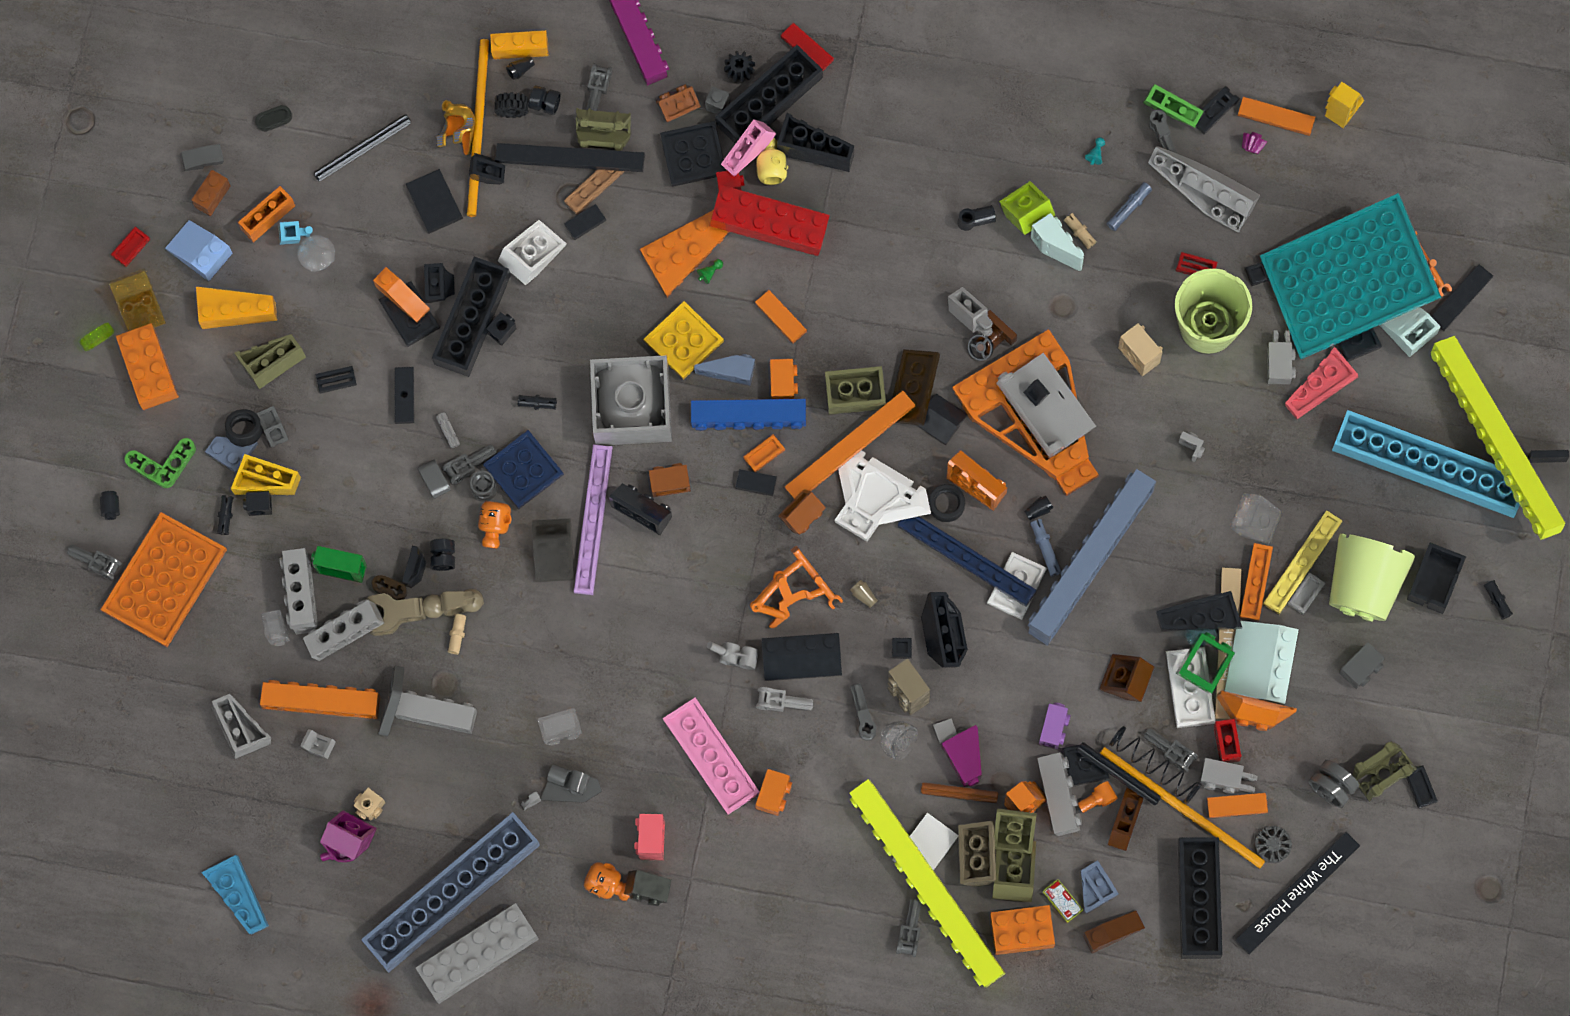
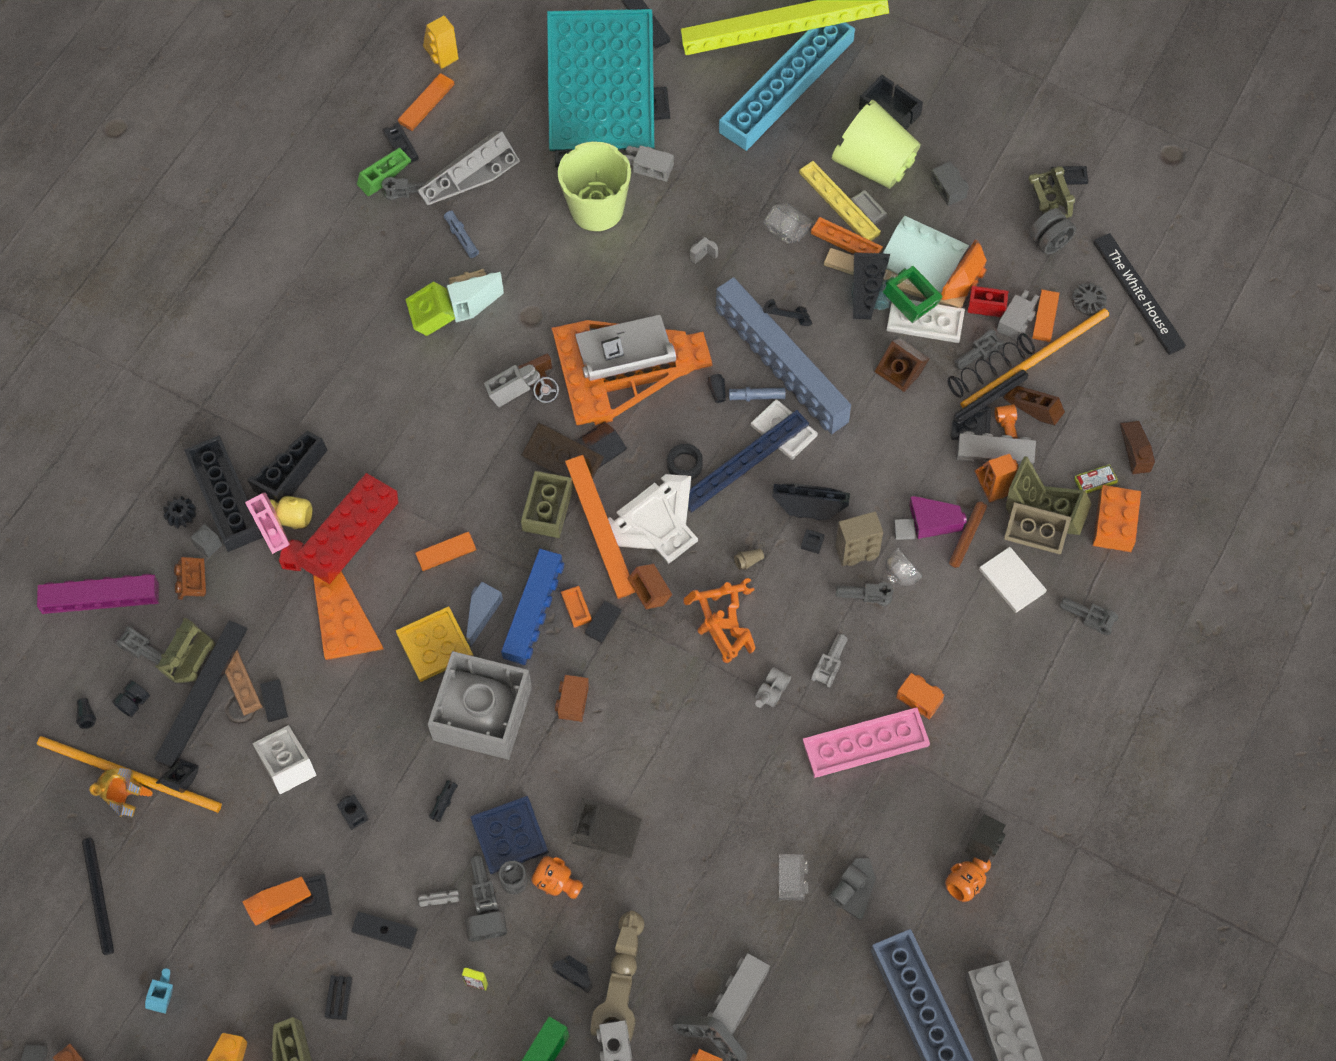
camera: 75 degrees left, 10 degrees down
orange brick [238,186,295,243] -> none
pearl dark grey tile [255,105,292,132] -> none
clear dish [298,235,335,272] -> none
dark brown beam [372,575,407,600] -> none
black tile [406,169,463,234] -> none
black slope [424,263,455,302] -> none
black wheel [430,539,455,571] -> none
black brick [432,256,511,377] -> none
tan pin [448,614,466,655] -> none
light orange brick [490,30,549,59] -> none
black tyre [494,92,528,118] -> none
light grey tile [521,792,541,811] -> none
lavender tile [574,445,613,595] -> none
black slope [609,483,672,535] -> none
coral container [634,814,665,860] -> none
black plate [660,121,726,187] -> none
green piece [697,259,723,284] -> none
black slope [762,633,842,681] -> none
orange brick [770,359,798,399] -> none
red tile [781,23,834,71] -> none
neon yellow brick [850,779,1006,987] -> none
orange wedge [947,450,1007,511] -> none
black piece [958,205,996,231] -> none
medium lavender brick [1039,702,1071,749] -> none
sand blue wing [1081,860,1119,914] -> none
teal piece [1085,137,1105,165] -> none
tan container [1118,323,1163,376] -> none
red tile [1176,252,1218,275] -> none
black brick [1178,837,1223,959] -> none
magenta piece [1242,132,1267,155] -> none
coral wing [1285,347,1358,419] -> none
light aqua slope [1380,307,1441,357] -> none
black pin [1484,580,1513,620] -> none
none -> tile [462,968,488,991]
none -> black hinge [763,299,812,326]

